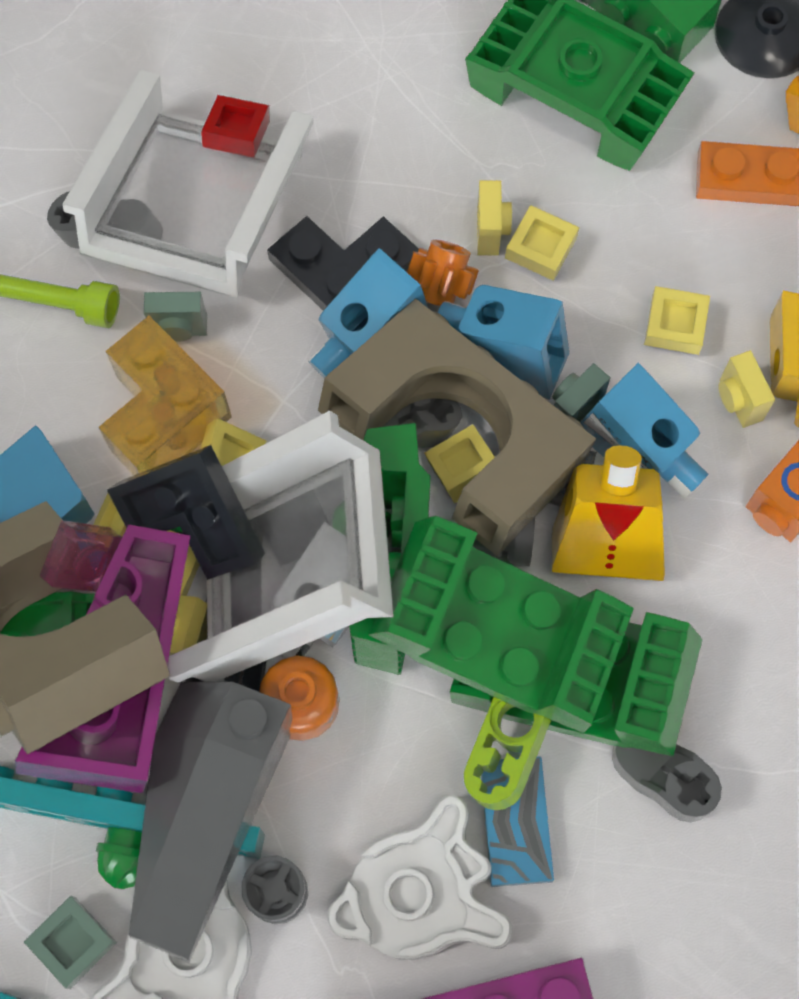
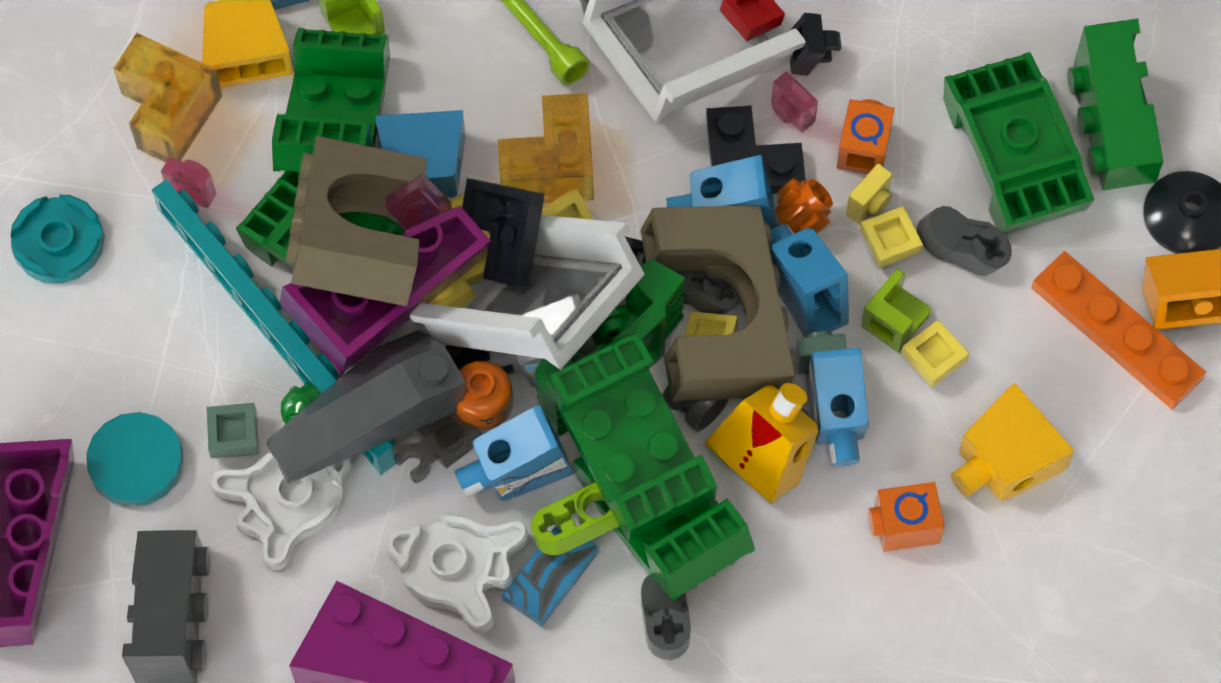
camera: 40 degrees right, 5 degrees down
sand green plate [144,291,207,342] -> none
dark grey wheel [241,856,308,924] -> none
light yellow plate [718,350,775,428] -> none
none -> clear smoke plate [394,413,482,483]
none -> dark azure torso [455,404,574,501]
none -> clear pink plate [771,71,818,133]
none -> black tile [790,12,842,76]
none -> orange brick [837,99,895,174]
none -> lime panel [861,268,931,353]
none -> dark grey piece [917,206,1012,276]

